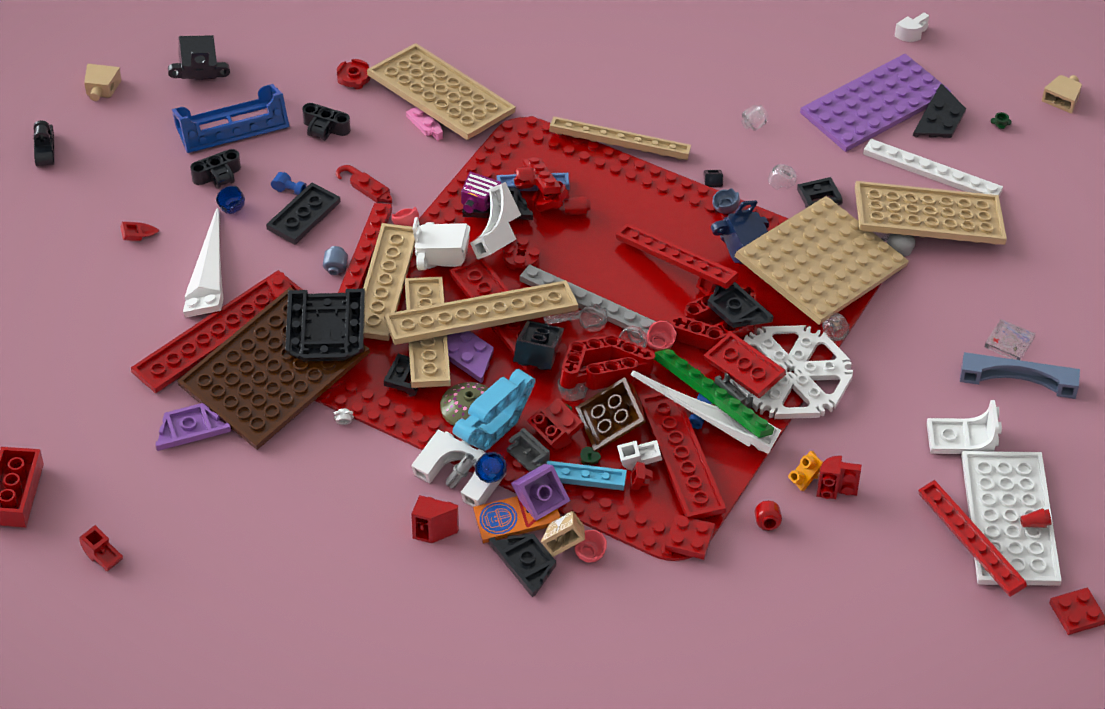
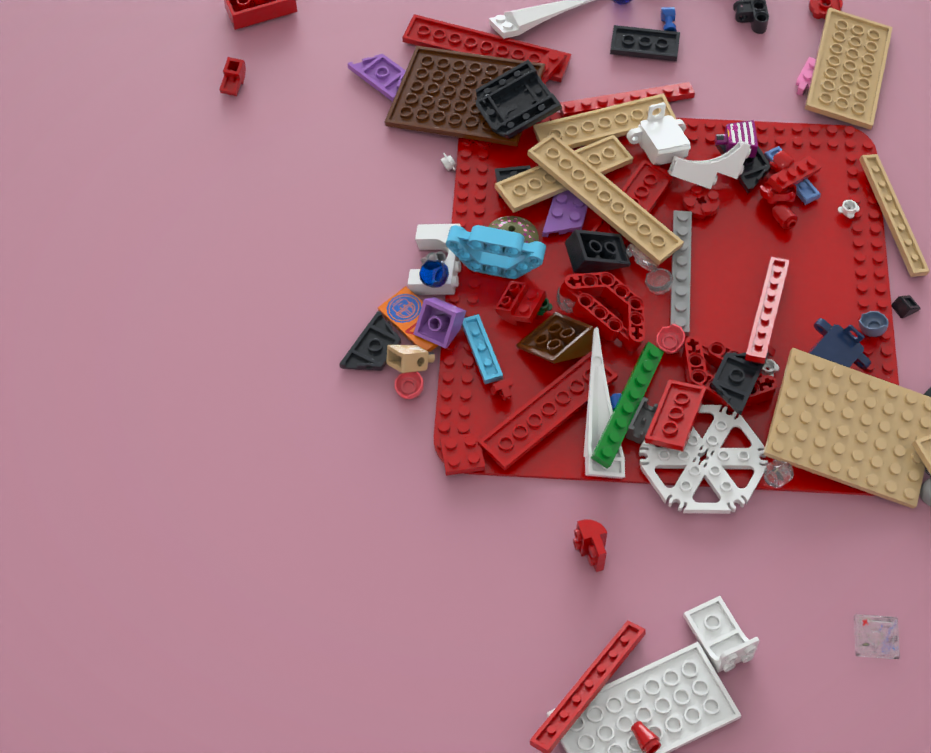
camera: 65 degrees right, 10 degrees up
sand blue head [323,246,348,275] -> none
red plate [335,165,392,203] -> none
coral hair [391,207,419,227] -> none
red slope [411,495,459,543] -> none
dark grey hinge [507,428,550,472] -> none
dark green piece [580,447,601,465] -> none
white brick [617,440,662,471] -> none
clear hair [619,326,648,348] -> none
red head [755,500,782,531] -> none
light orange hips [788,450,823,491] -> none
sand blue arch [960,352,1080,399] -> none
none -> white plate [838,200,860,218]

